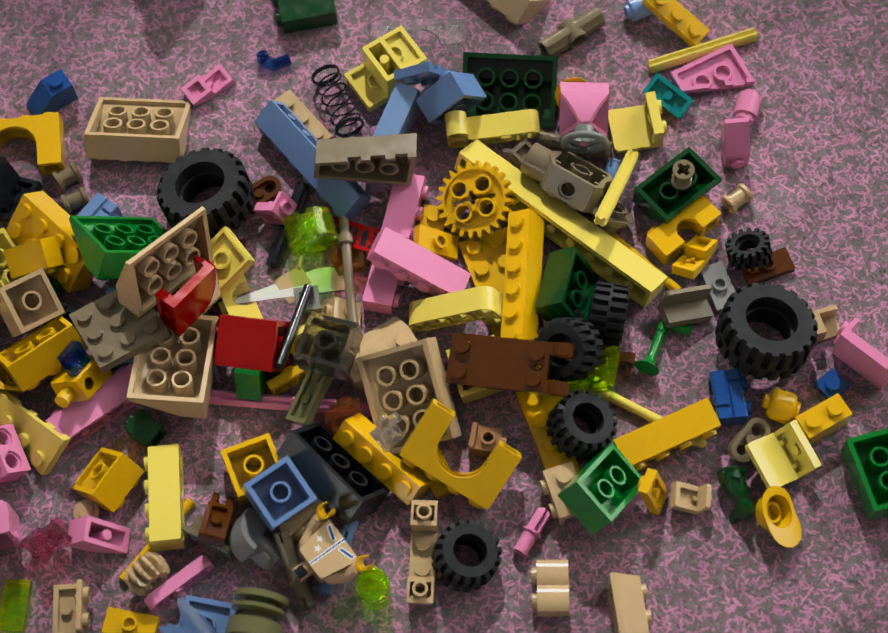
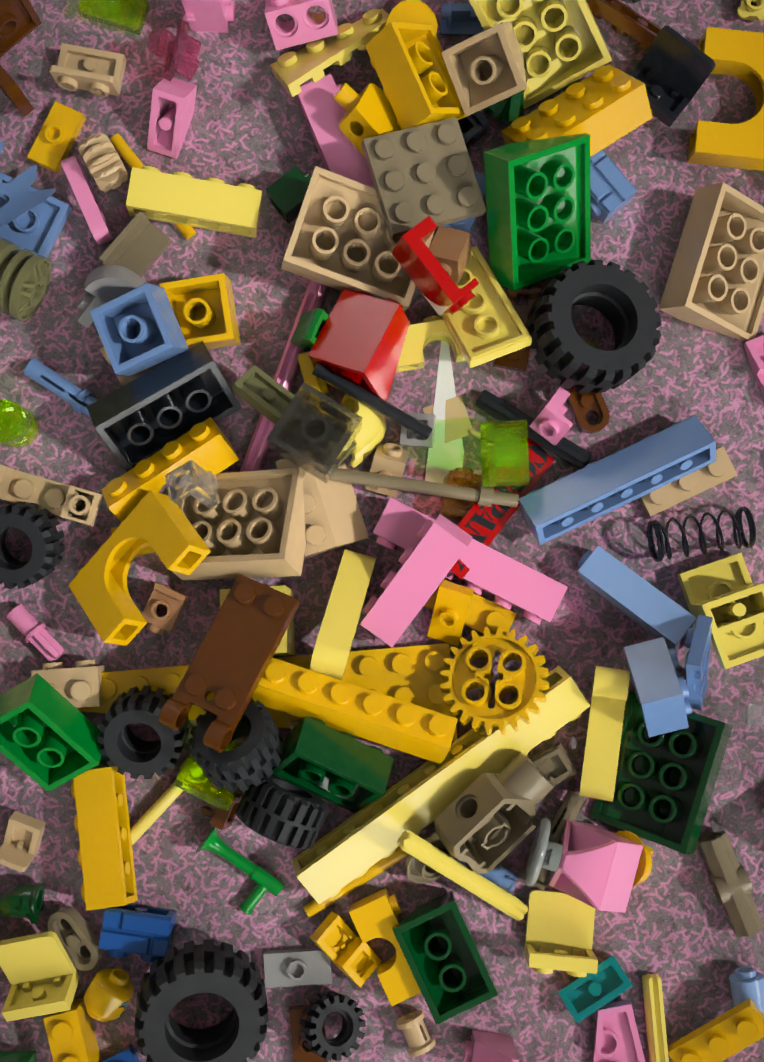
camera: 100 degrees right, 20 degrees up
yellow brick [4,236,64,279] -> none
dark tan bush [51,162,83,192] -> none
clear blue plate [57,341,91,377] -> none
dark tan bush [60,186,89,215] -> none
yellow slope [71,447,144,513] -> none
tan plate [73,499,100,519] -> none
tan slope [116,206,214,317] -> none
reddish brown hinge [197,492,235,547] -> none
dark tan pin [273,529,316,610] -> none
tan torso [292,501,374,585] -> none
dark tan wedge [314,133,417,186] -> none
clear orange bracket [325,396,362,434] -> none
yellow plate [638,468,669,515] -> none
dark tan panel [657,284,713,328] -> none
dark tan bush [671,160,695,190] -> none

